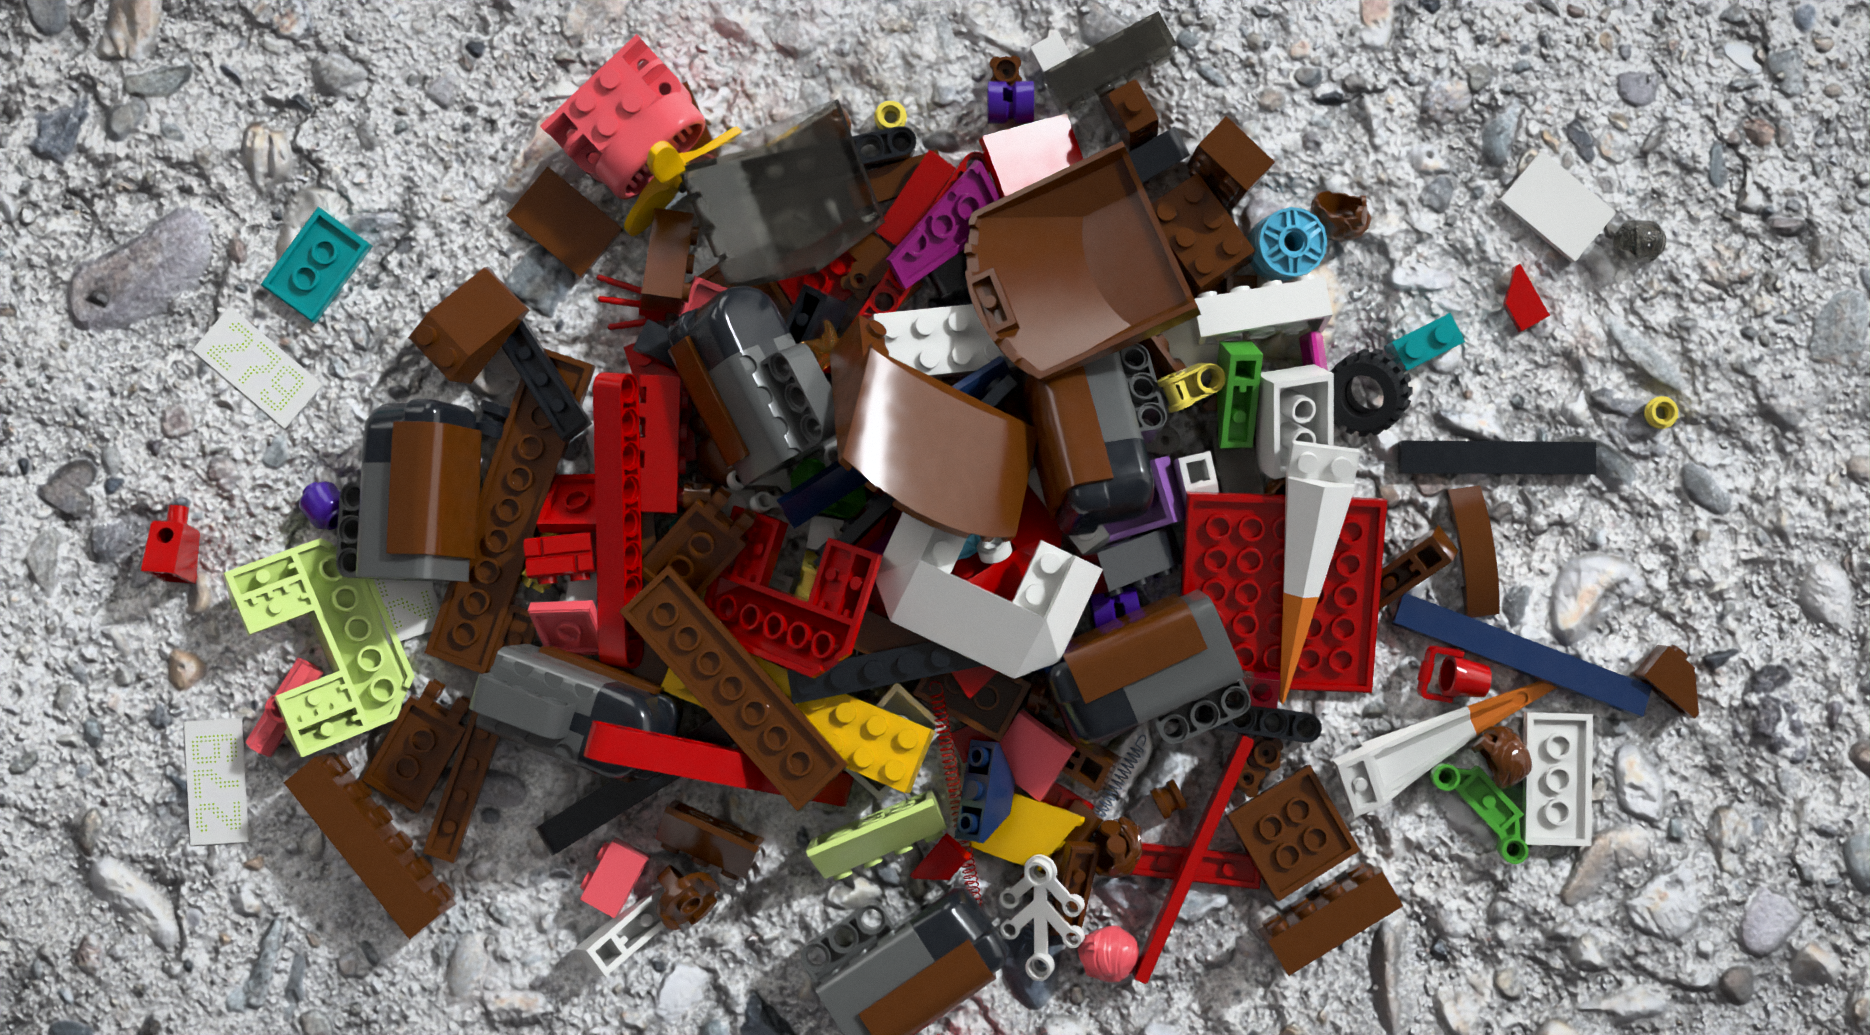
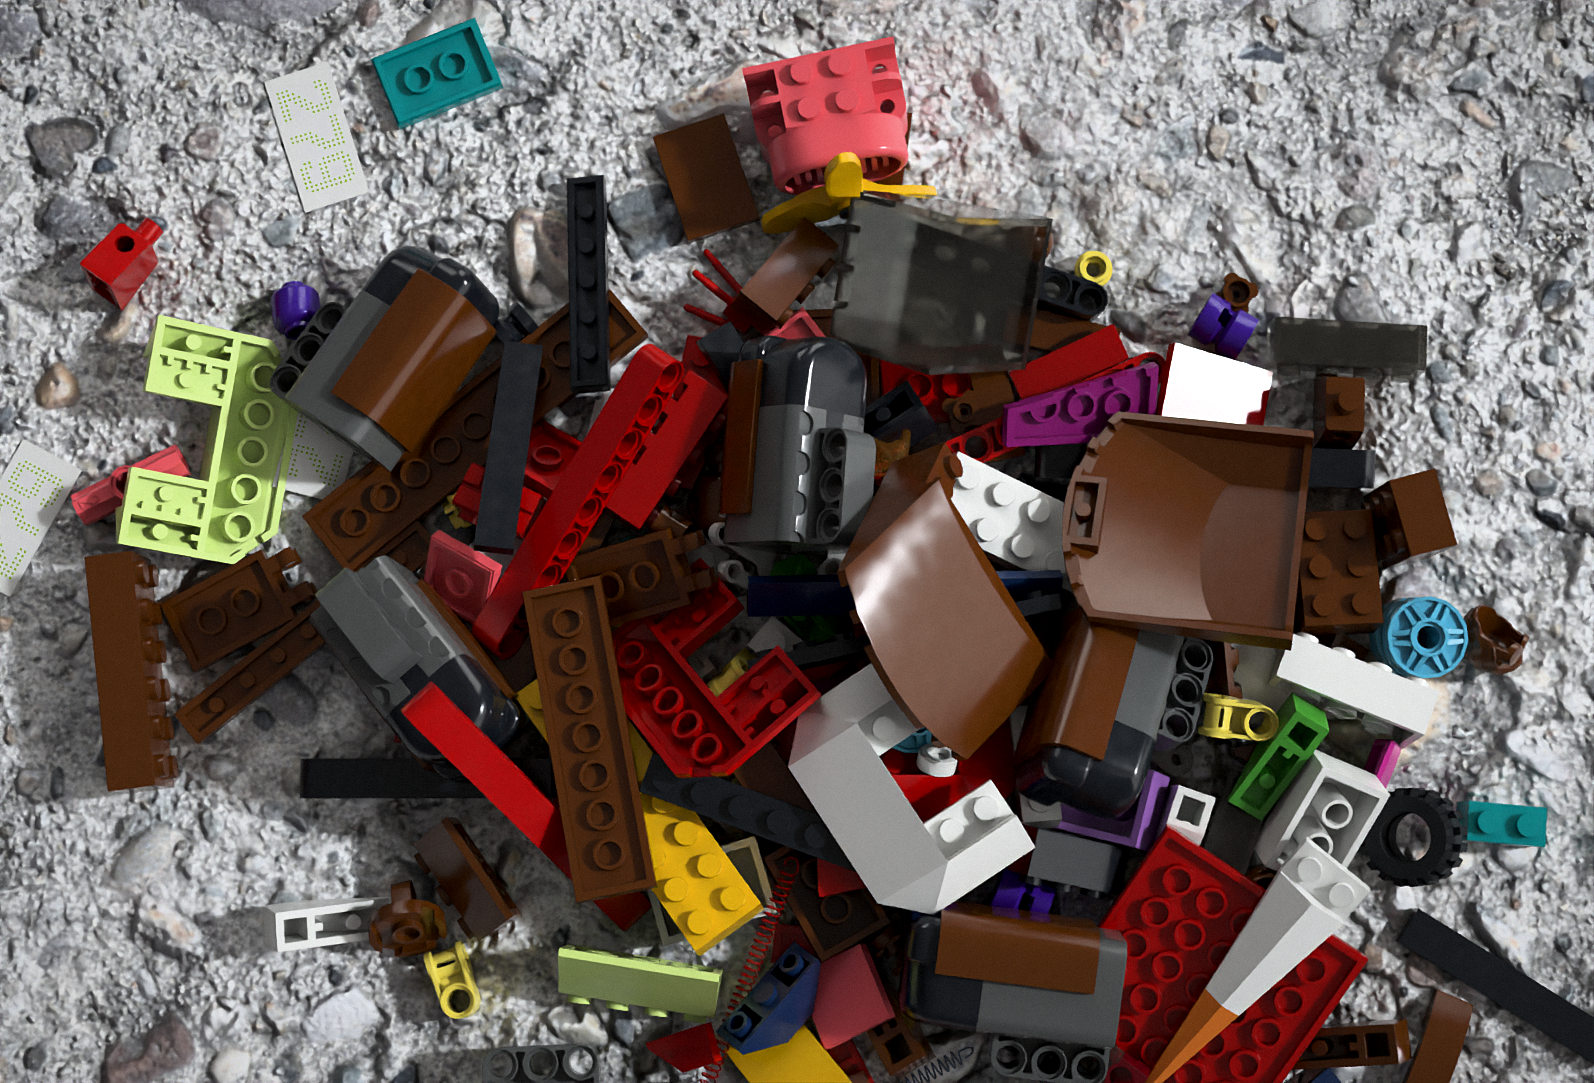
camera: 30 degrees right, 5 degrees down
reddish brown slope [408,267,530,384] -> none
coral brick [580,837,651,919] -> none
white tile [1030,32,1074,78] -> none
none -> light yellow piece [423,940,481,1019]
none -> black tile [474,341,543,555]

